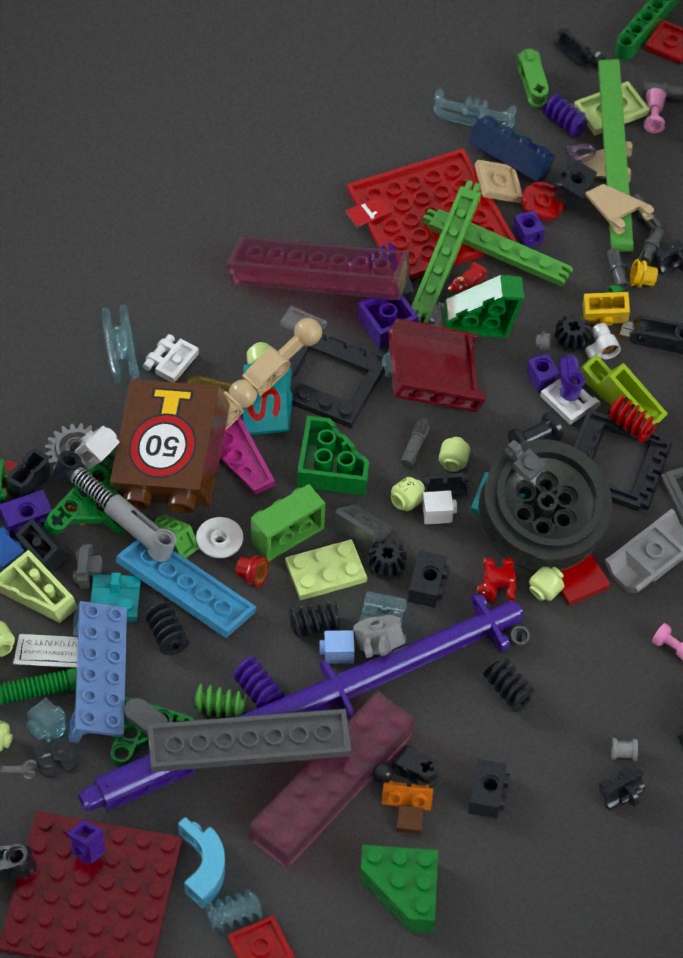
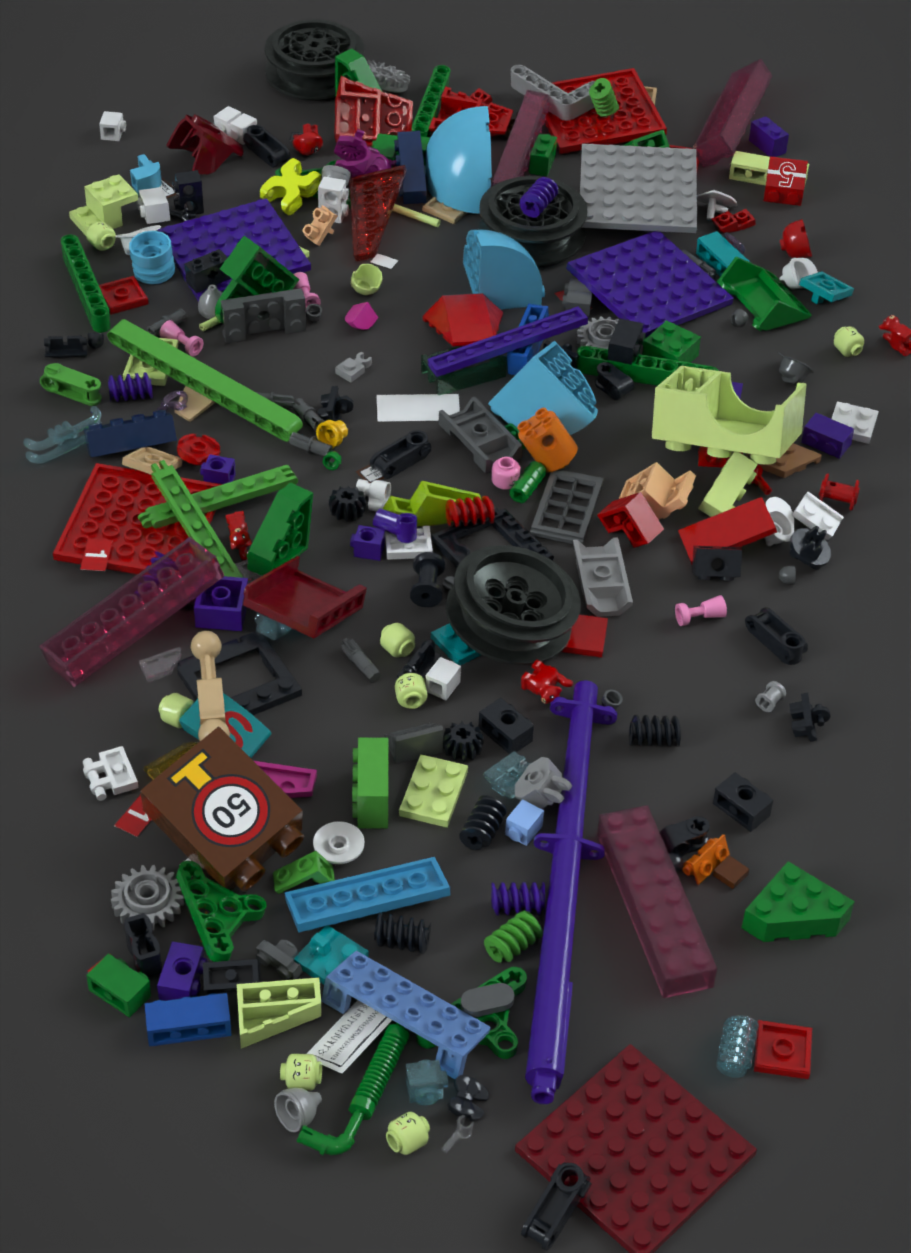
camera: 55 degrees left, 10 degrees down
piece [53,450,177,562] -> none
dark purple brick [67,820,105,864] -> none
white brick [74,426,119,469] -> none
clear light blue piece [101,305,140,383] -> none
dark grey plate [148,709,352,772] -> none
medium azure arch [178,817,225,909] -> none
red piece [236,555,269,587] -> none
green brick [297,415,369,496] -> none
dark grey plate [504,440,546,483] -> none
yellowish green head [529,566,564,601] -> none
clear plate [536,330,552,352] -> none
black brick [553,159,597,211] -> none
yellow brick [583,292,630,326] -> none
tan flag [586,184,654,235] -> none

